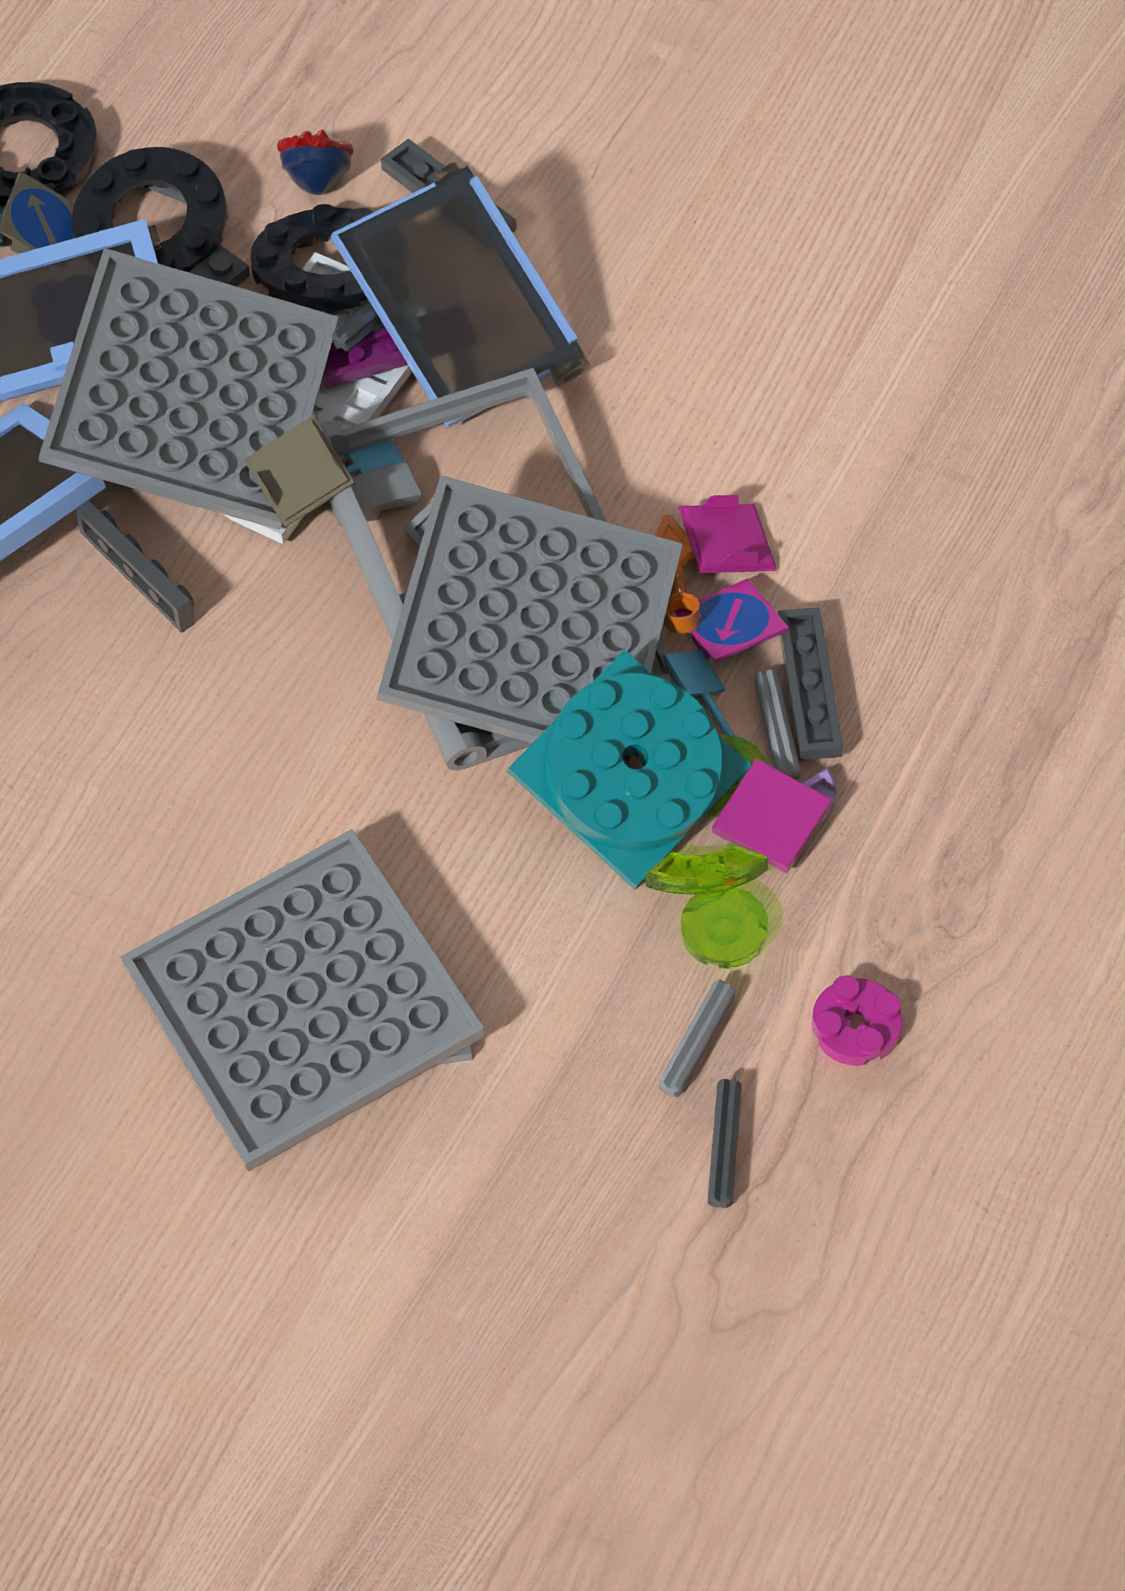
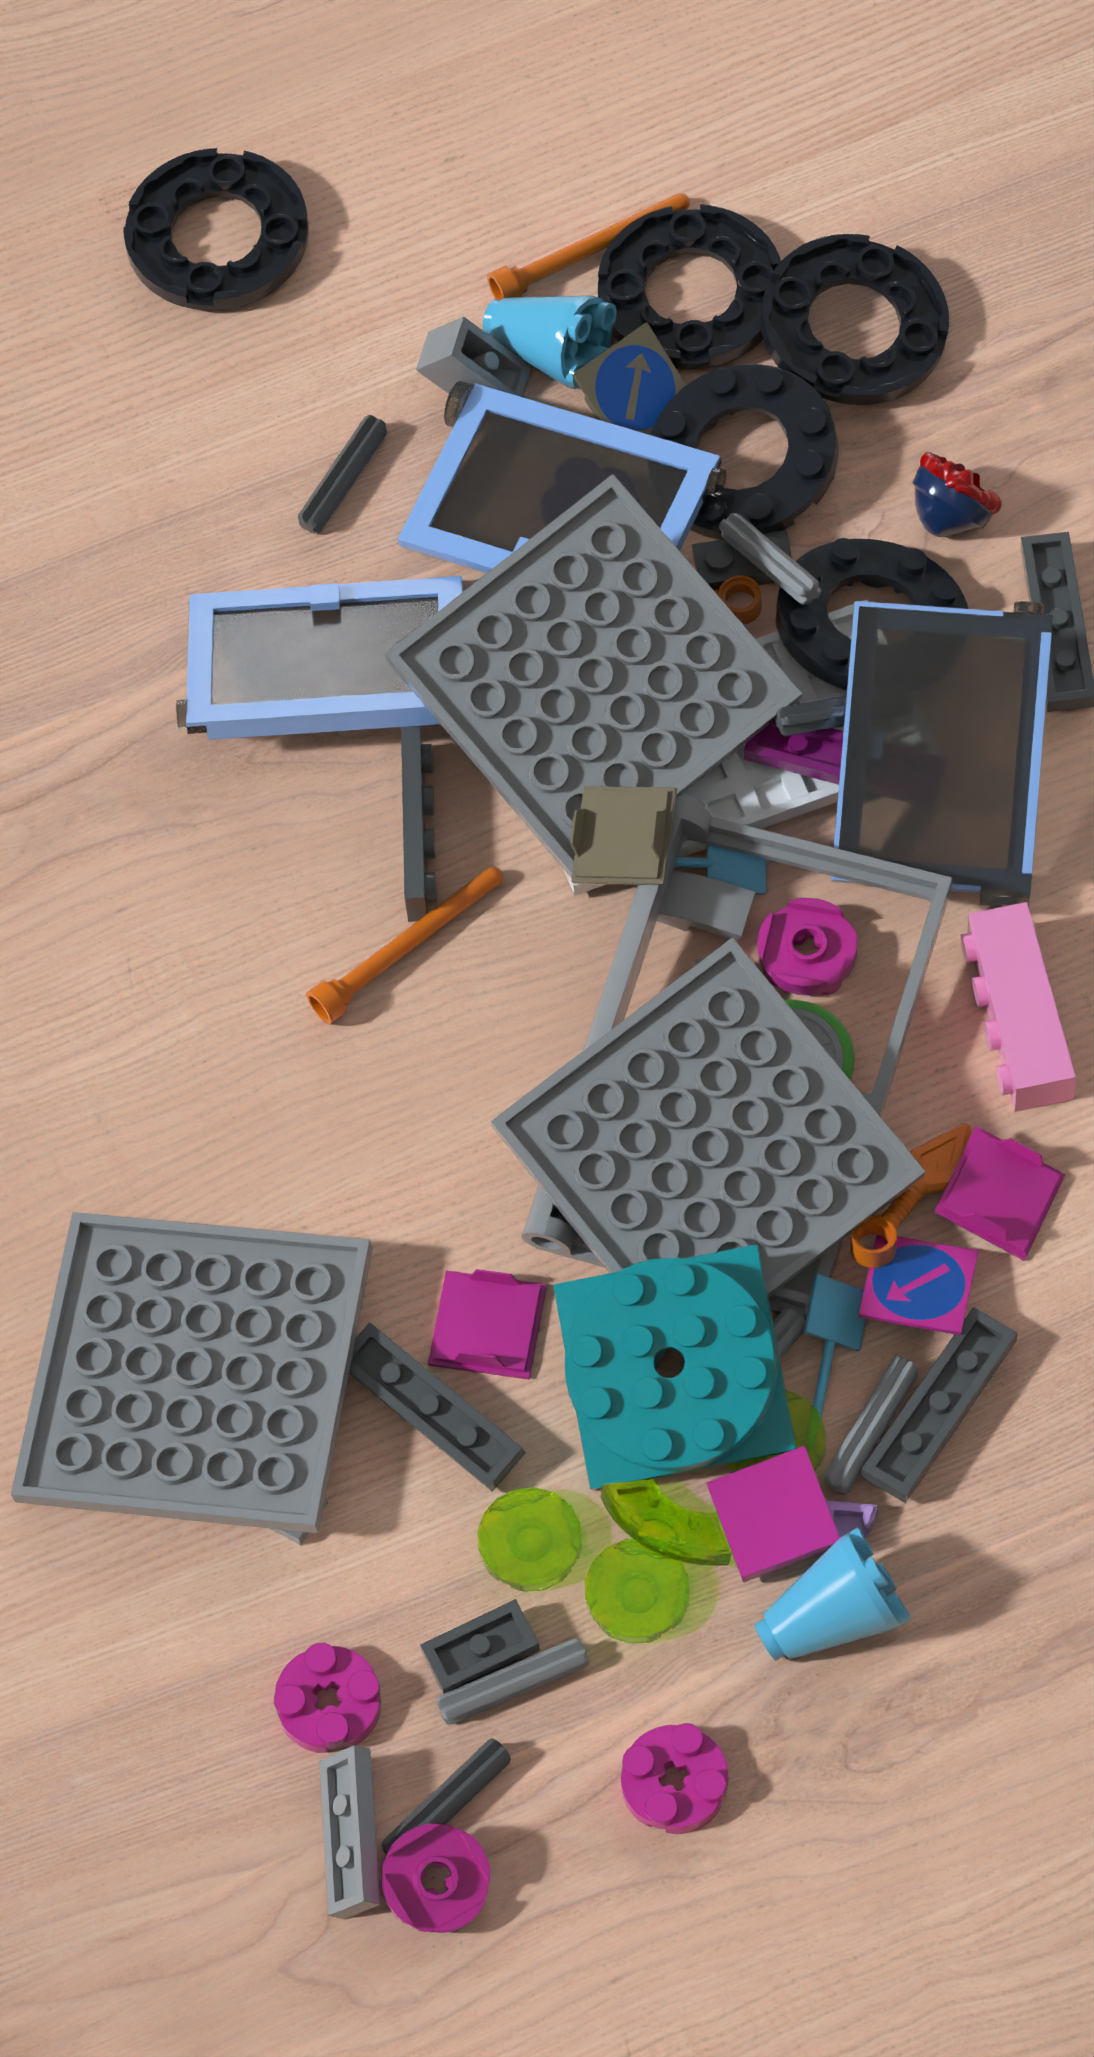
camera: 45 degrees right, 5 degrees up
none -> dark pink plate [274,1643,381,1753]
none -> orange piece [306,867,503,1024]
none -> light grey plate [319,1745,380,1919]
none -> dark grey plate [349,1322,526,1492]
none -> dark pink plate [381,1824,491,1933]
none -> dark grey plate [420,1599,540,1693]
none -> dark pink piece [428,1269,547,1380]
none -> clear neon green tile [477,1487,582,1592]
none -> light grey axle [719,513,821,605]
none -> medium azure cone [754,1527,911,1661]
none -> dark pink plate [757,898,857,995]
none -> black plate [760,234,949,405]
none -> bright pink brick [960,902,1076,1112]

